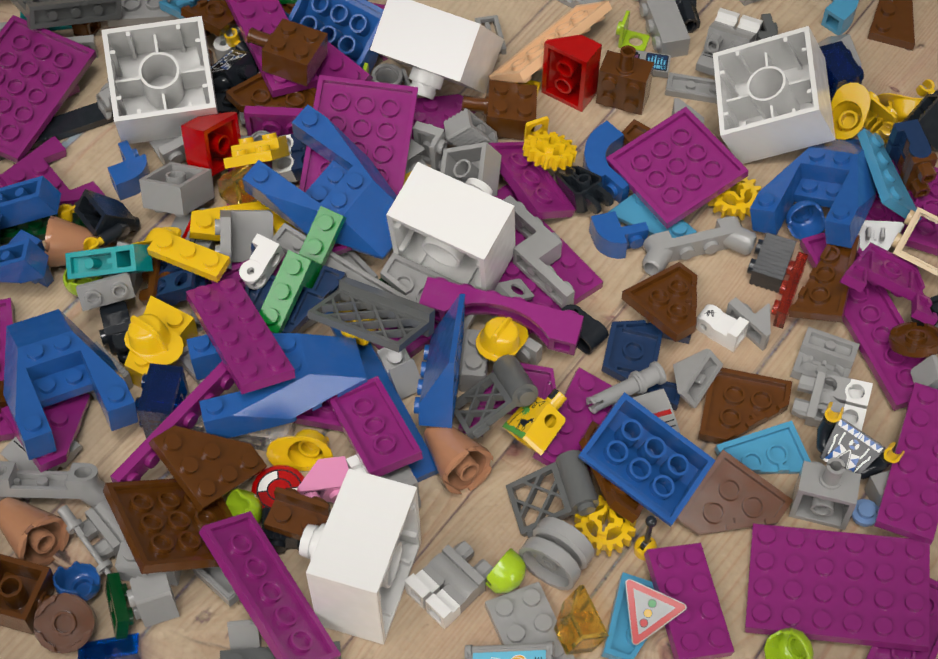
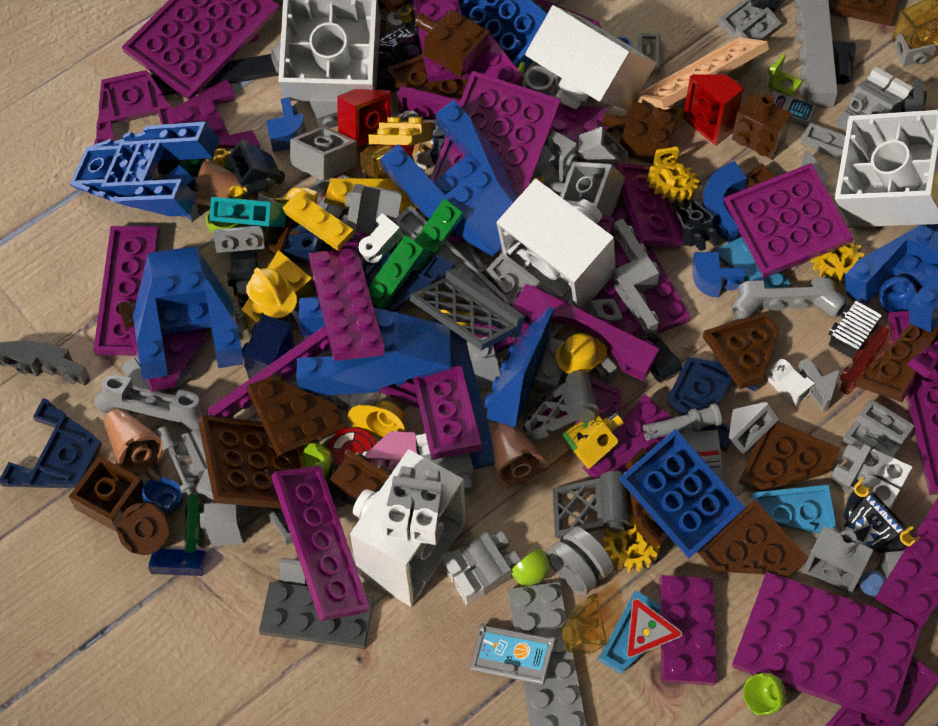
camera: 15 degrees right, 5 degrees up
hinge [633,516,657,561] -> none
none -> hips [382,466,443,545]

